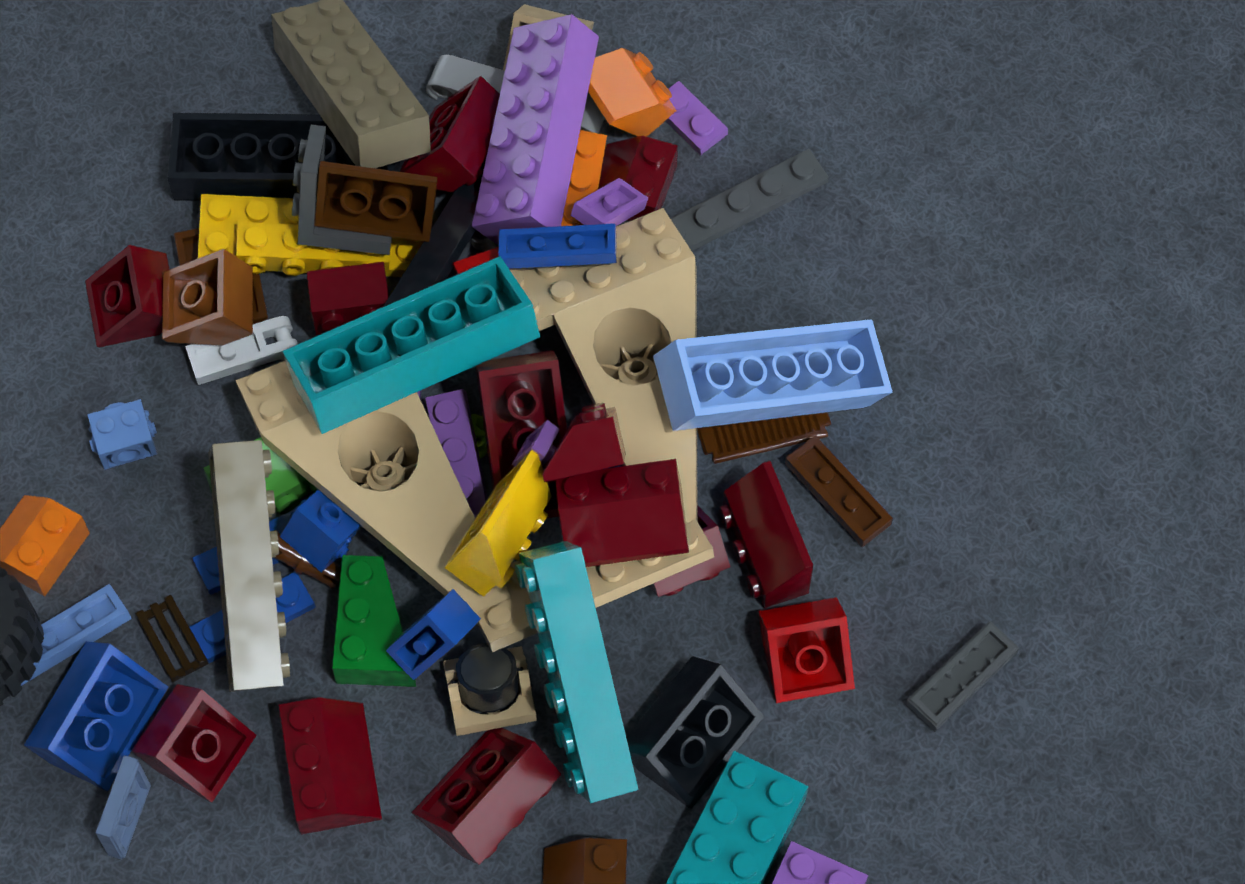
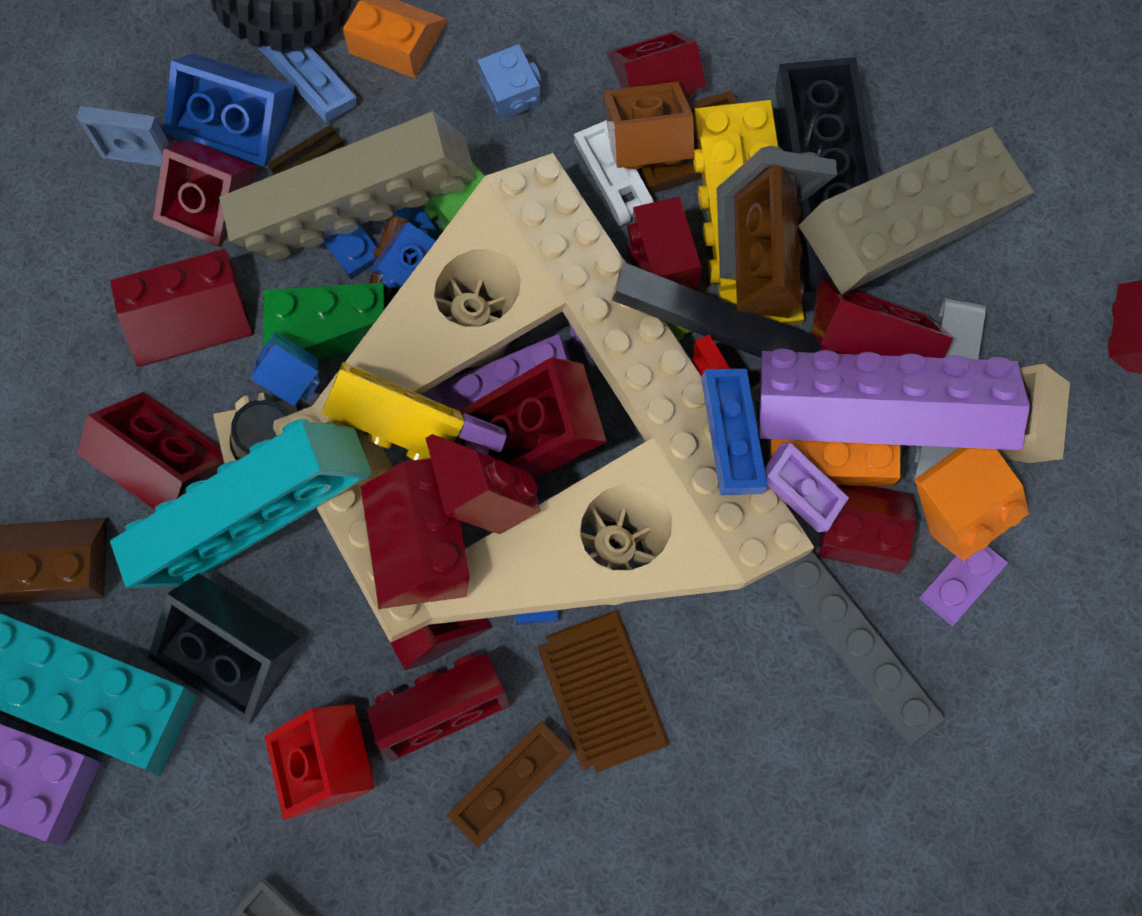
camera: 90 degrees right, 5 degrees up
teal brick [282,256,540,434] -> none
light blue brick [653,319,893,431] -> none

